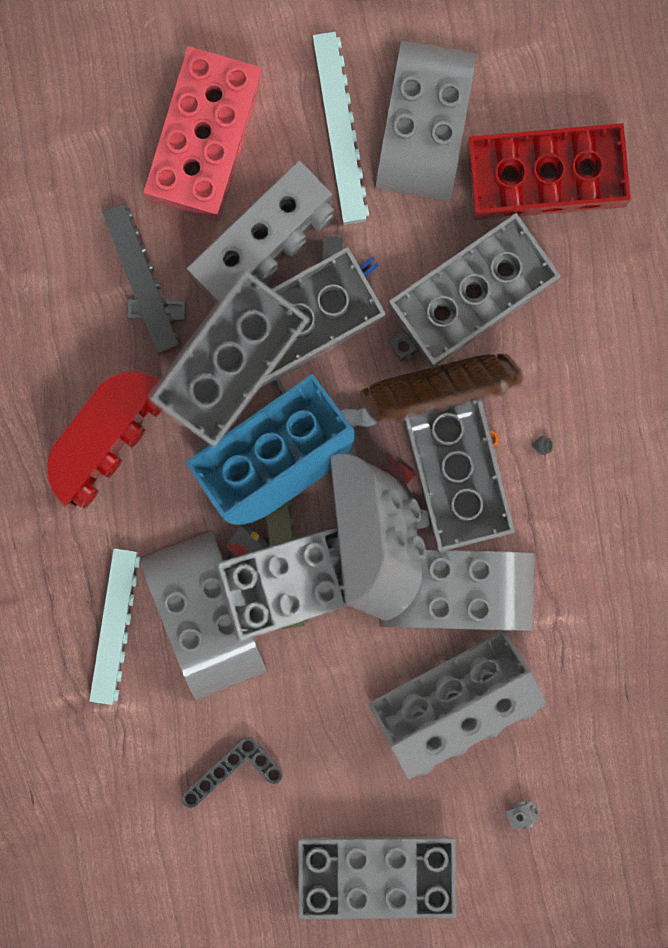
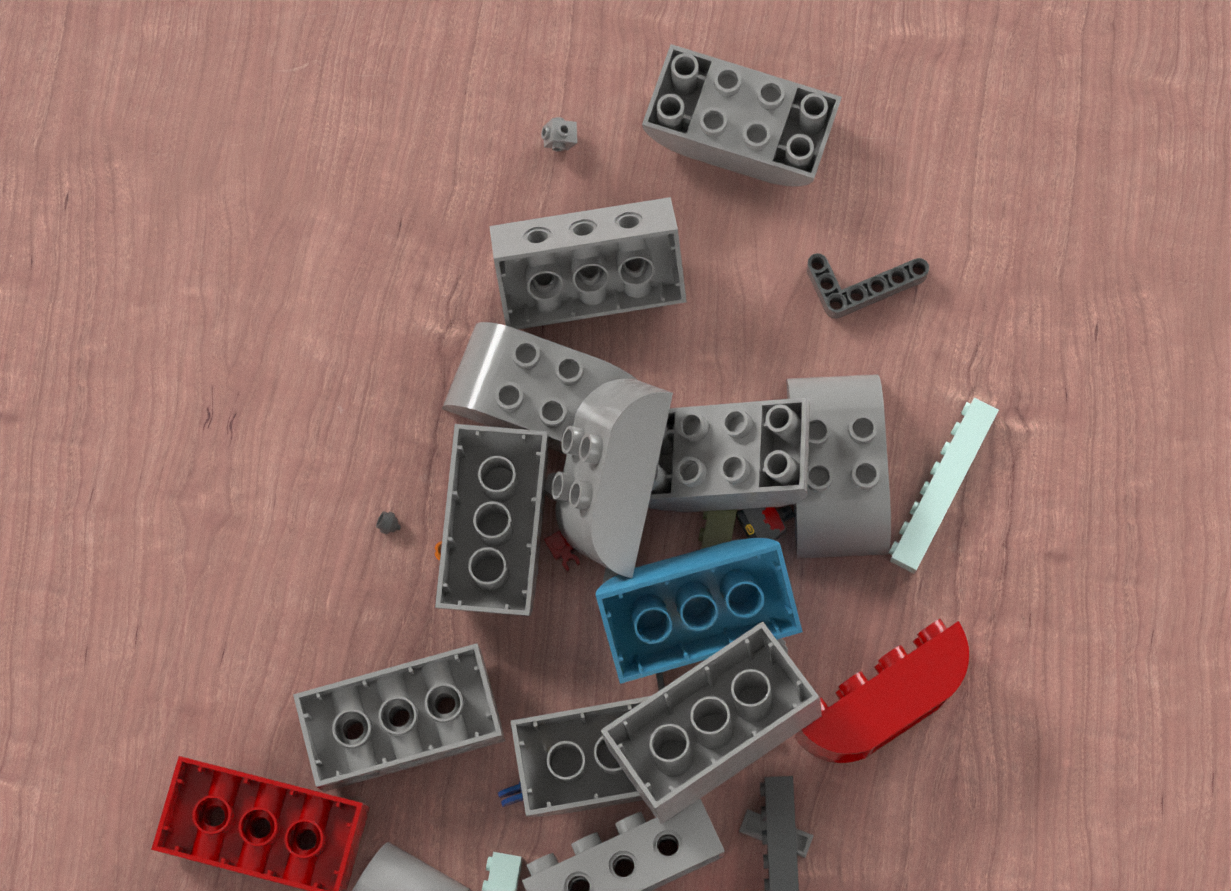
camera: 155 degrees left, 10 degrees down
dark grey brick [322,236,343,261] -> none
light grey brick [340,408,377,429] -> none
reddish brown plate [360,353,524,422] -> none
dark grey brick [388,330,417,362] -> none

